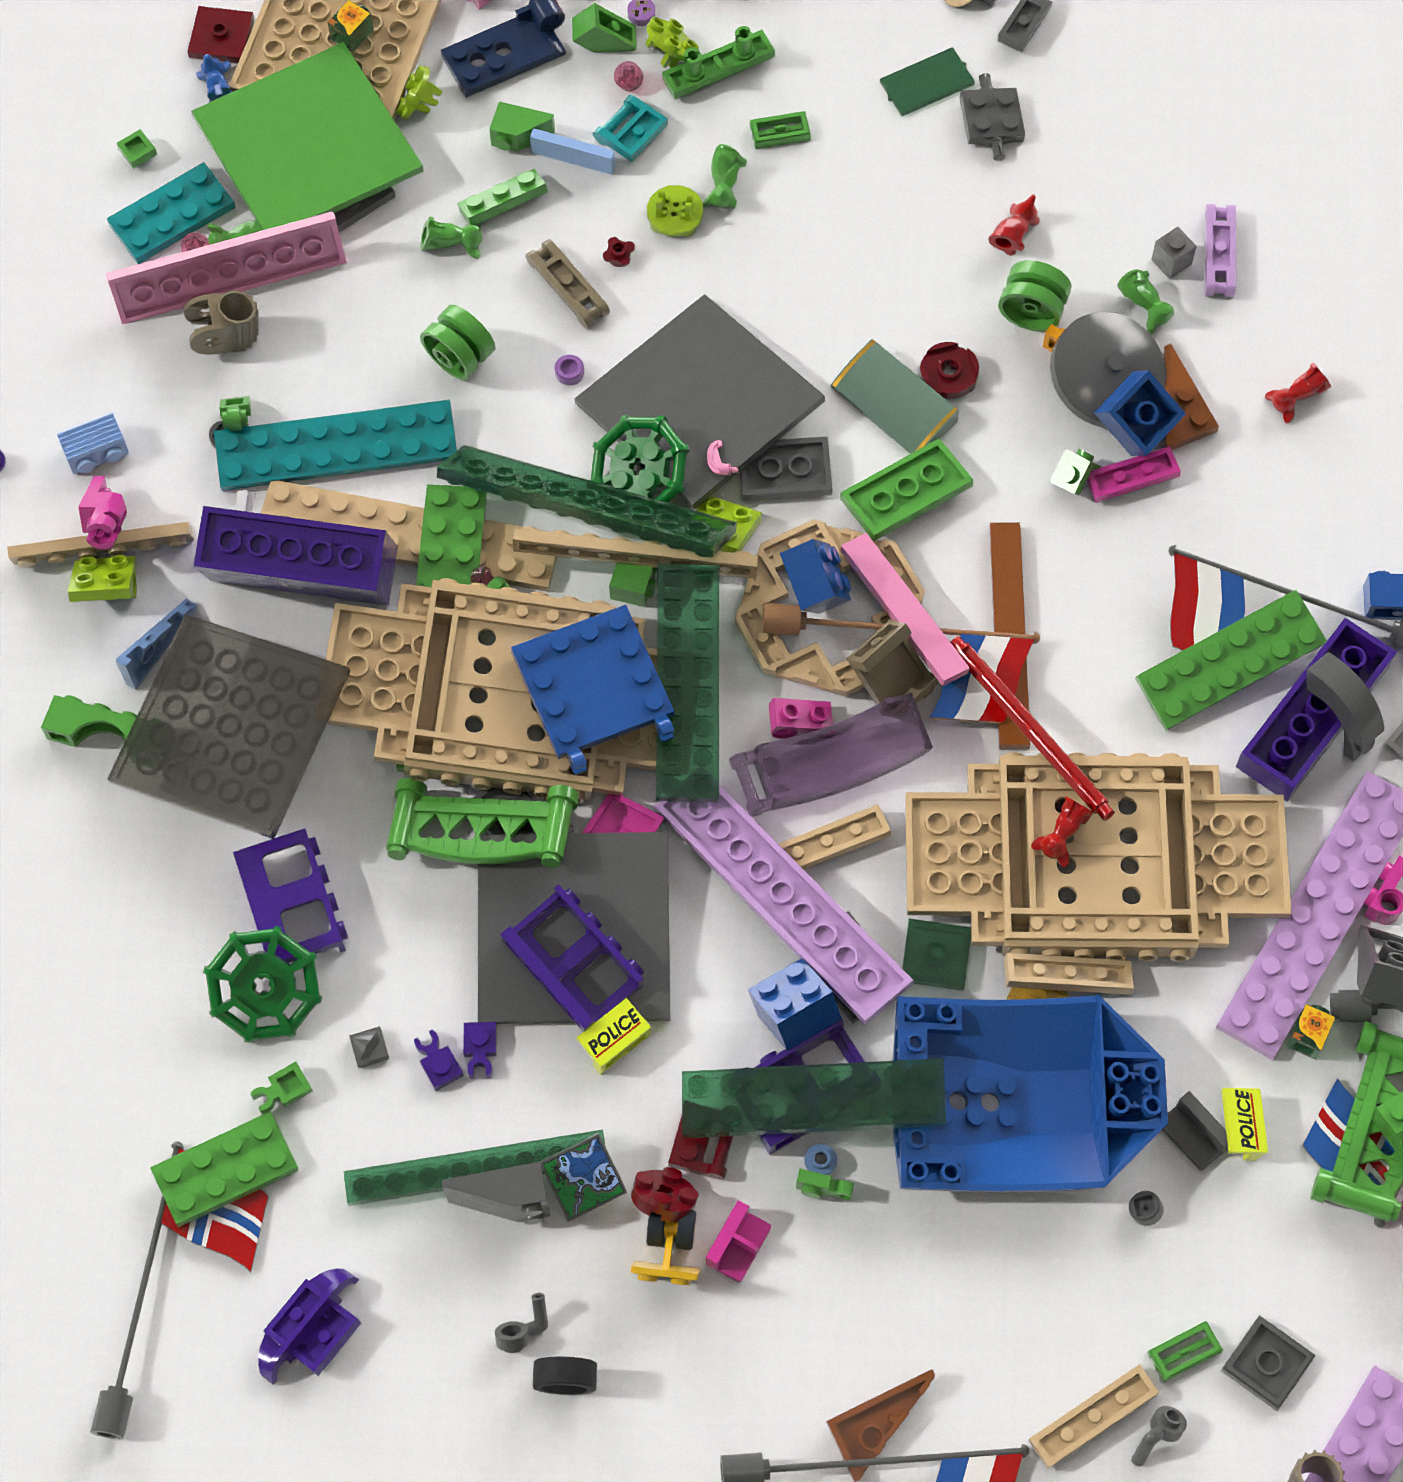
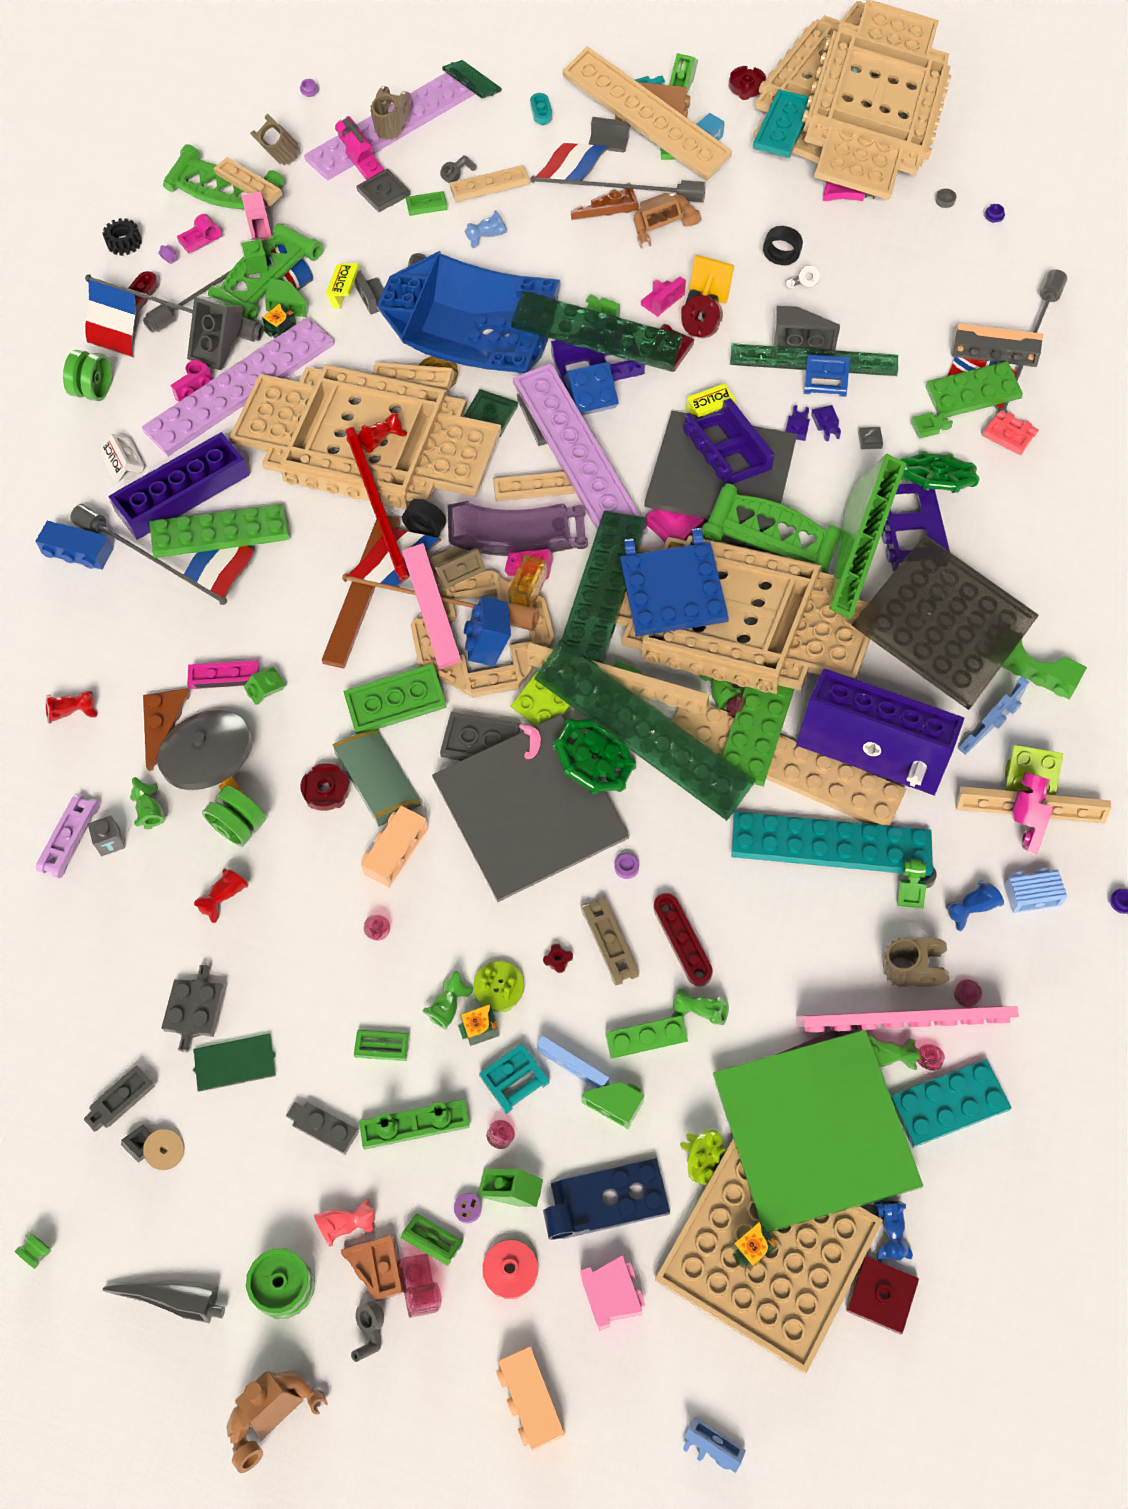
camera: 165 degrees left, 5 degrees down
bright green plate [116,129,157,169] -> none
dark purple plate [258,1268,361,1385] -> none
bright green wheel [420,304,496,380] -> none
tile [539,1132,627,1222] -> none
lime plate [645,17,699,68] -> none
blue brick [1094,370,1186,456] -> none
dark grey arch [1307,652,1384,761] -> none
none -> bright green slope [265,278,307,318]
none -> dark grey hinge [286,1102,359,1155]
none -> dark pink plate [335,116,384,180]
none -> light nougat brick [361,806,428,888]
none -> clear pink tile [363,915,390,941]
none -> black tyre [402,499,447,538]
none -> brick [458,1004,500,1046]
none -> medium blue animal [464,210,508,248]
none -> clear yellow brick [508,555,547,607]
none -> medium nougat torso [633,193,702,249]
none -> dark red plate [653,893,713,986]
none -> blue plate [804,355,850,397]
none -> bright green slope [829,453,906,619]
none -> blue animal [945,881,1004,931]
none -> dark grey piece [952,323,1043,367]
none -> clear pink tile [954,979,982,1007]
none -> coral plate [983,410,1039,455]

